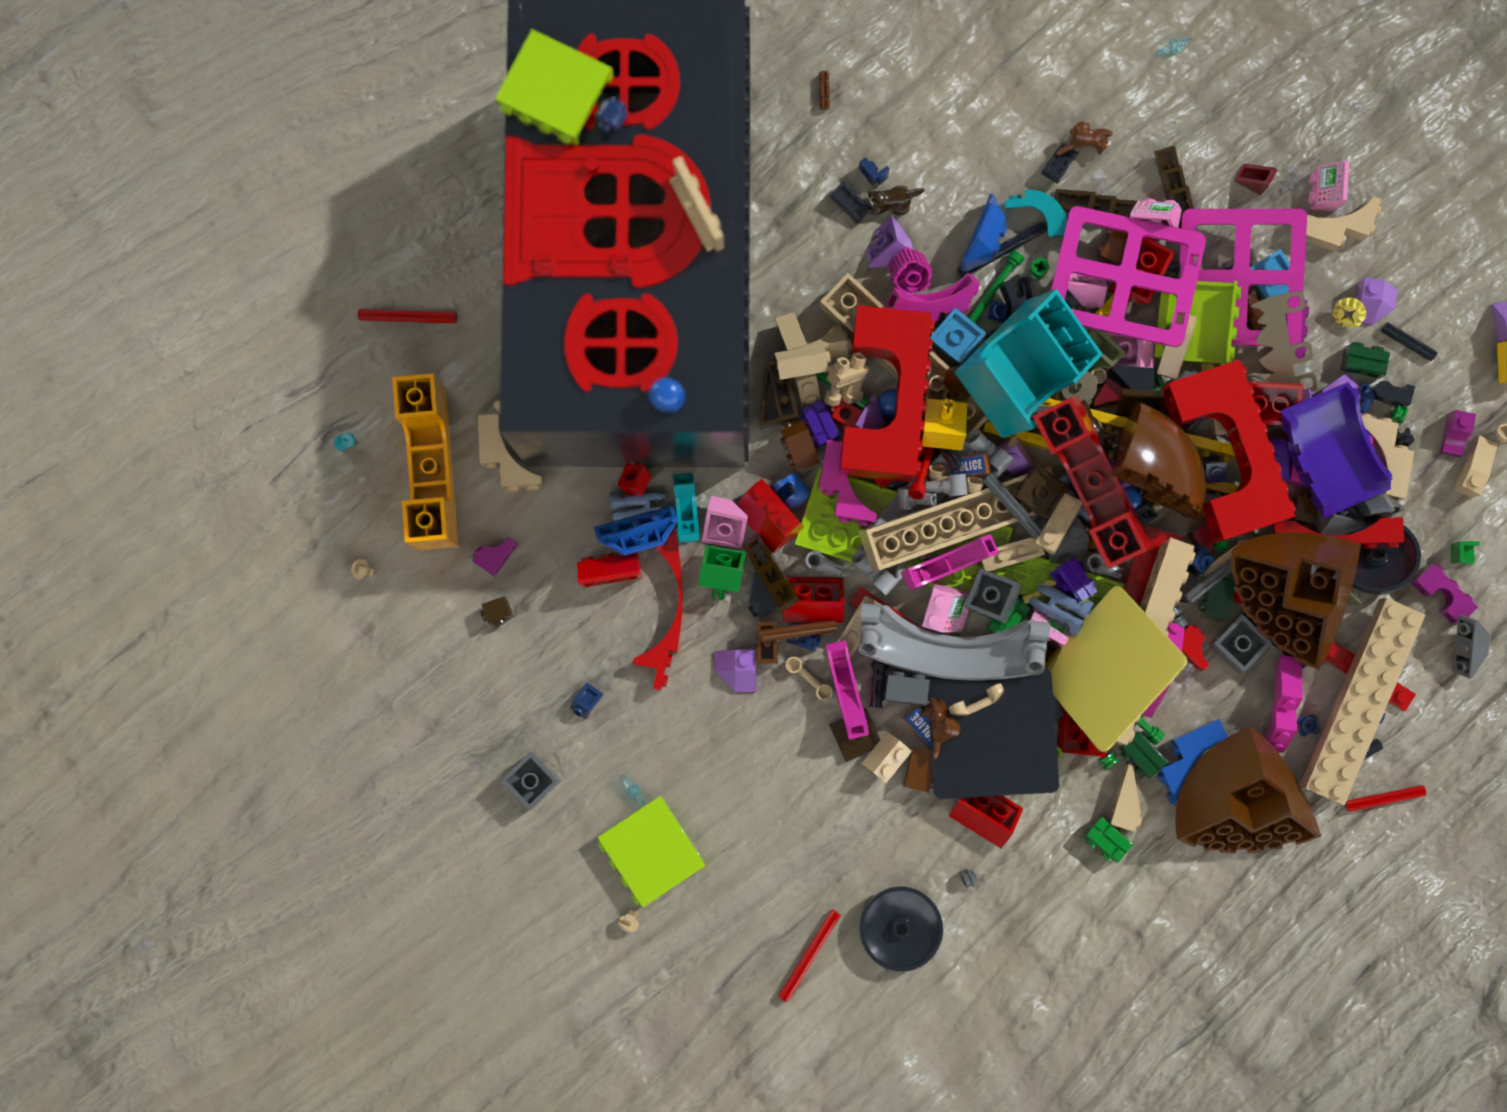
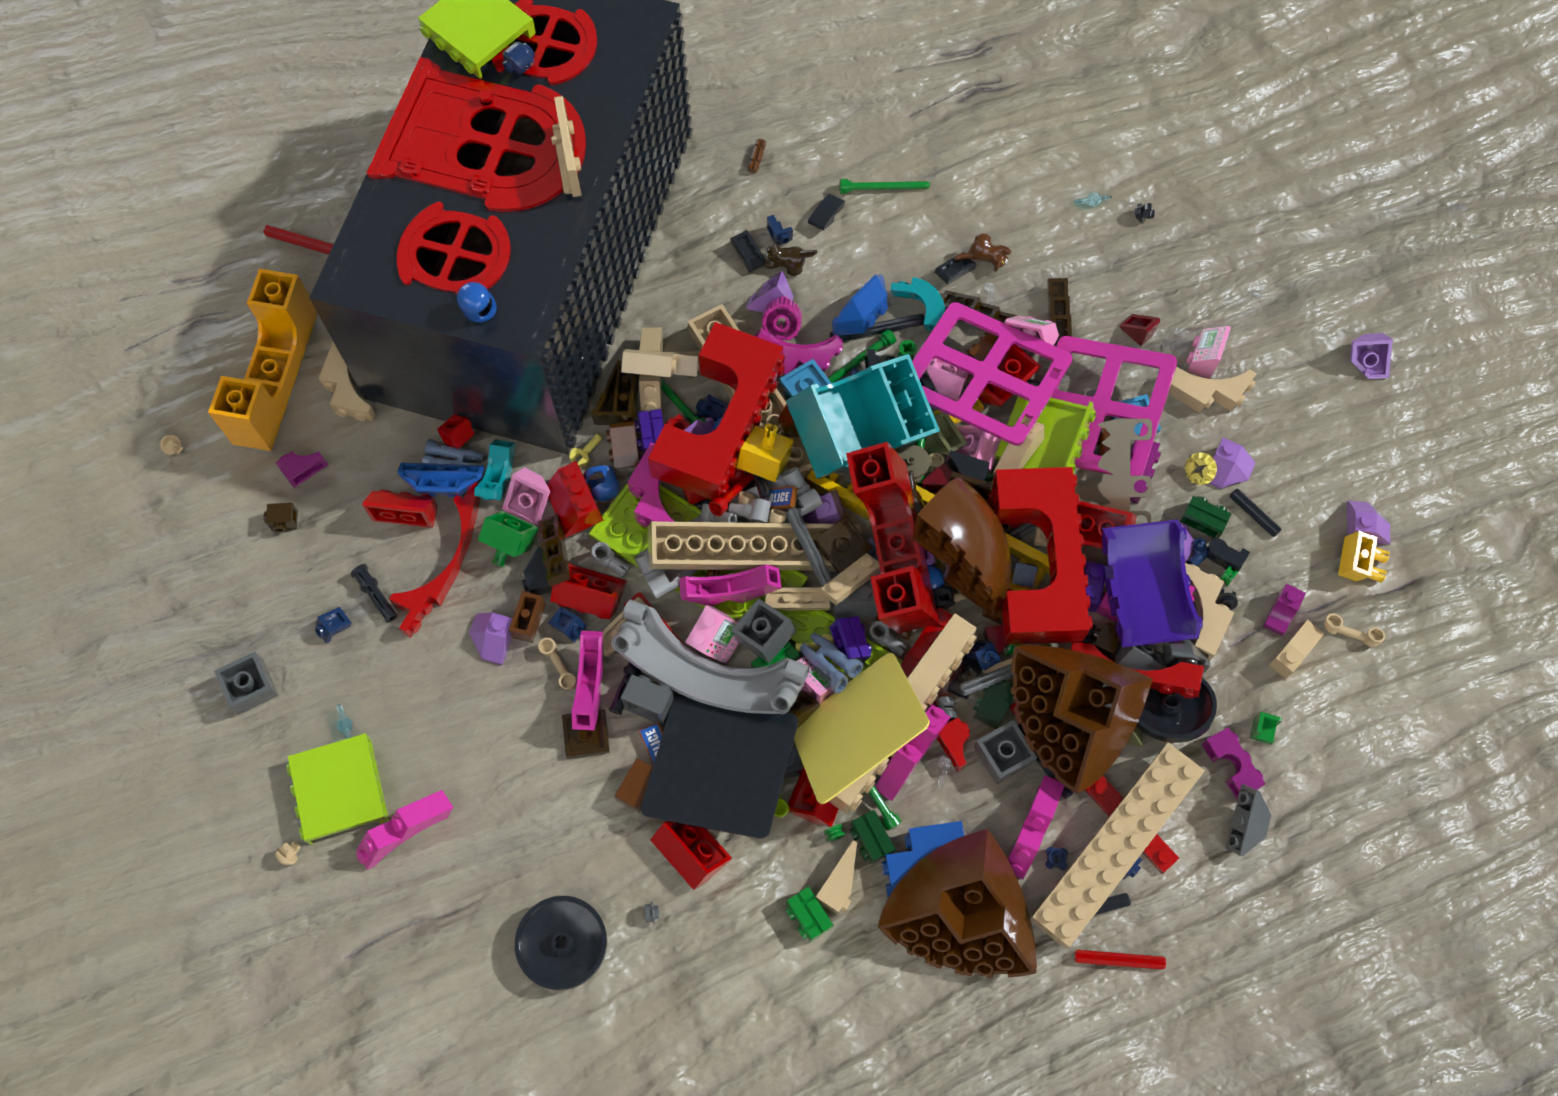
camera: 15 degrees right, 15 degrees down
teal piece [333,433,355,451] -> none
reddish brown axle [758,620,837,642] -> none
red axle [779,909,841,1002] -> none
tan hips [824,352,869,406] -> none
tan brick [861,732,912,783] -> none
reddish brown animal [920,697,961,759] -> none
tan bar [948,684,1004,716] -> none
none -> black pin [350,564,398,623]
none -> dark pink arch [356,790,454,870]
none -> light yellow bar [570,434,602,468]
none -> dark blue bracket [695,394,729,422]
none -> black slope [808,194,845,231]
none -> green piece [839,179,930,194]
none -> black plate [1134,203,1155,223]
none -> medium lavender slope [1350,333,1393,379]

